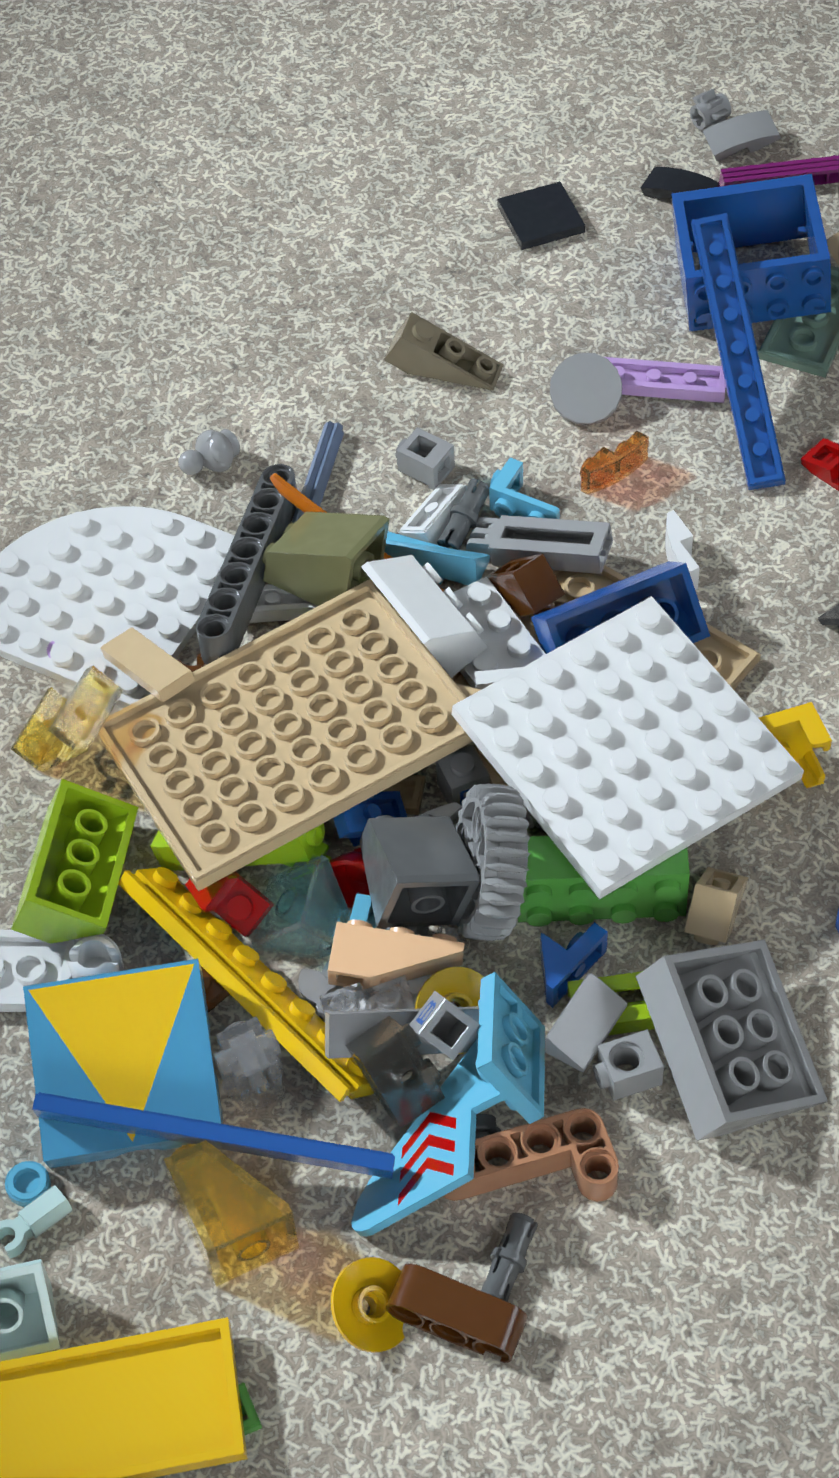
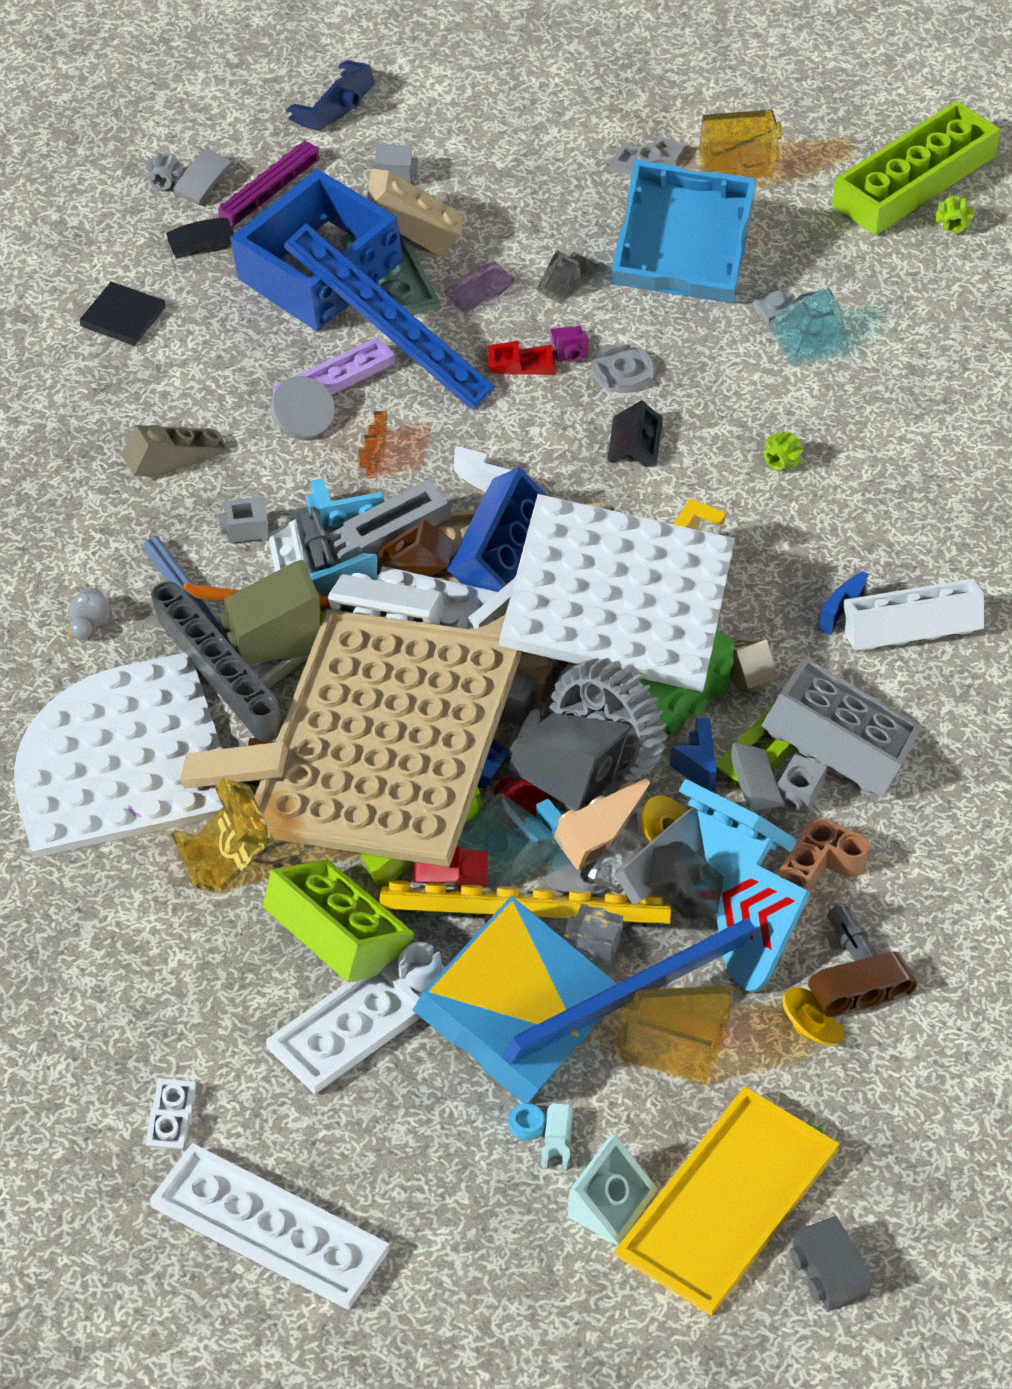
camera: 50 degrees left, 5 degrees down
light grey brick [409,991,480,1060] -> none

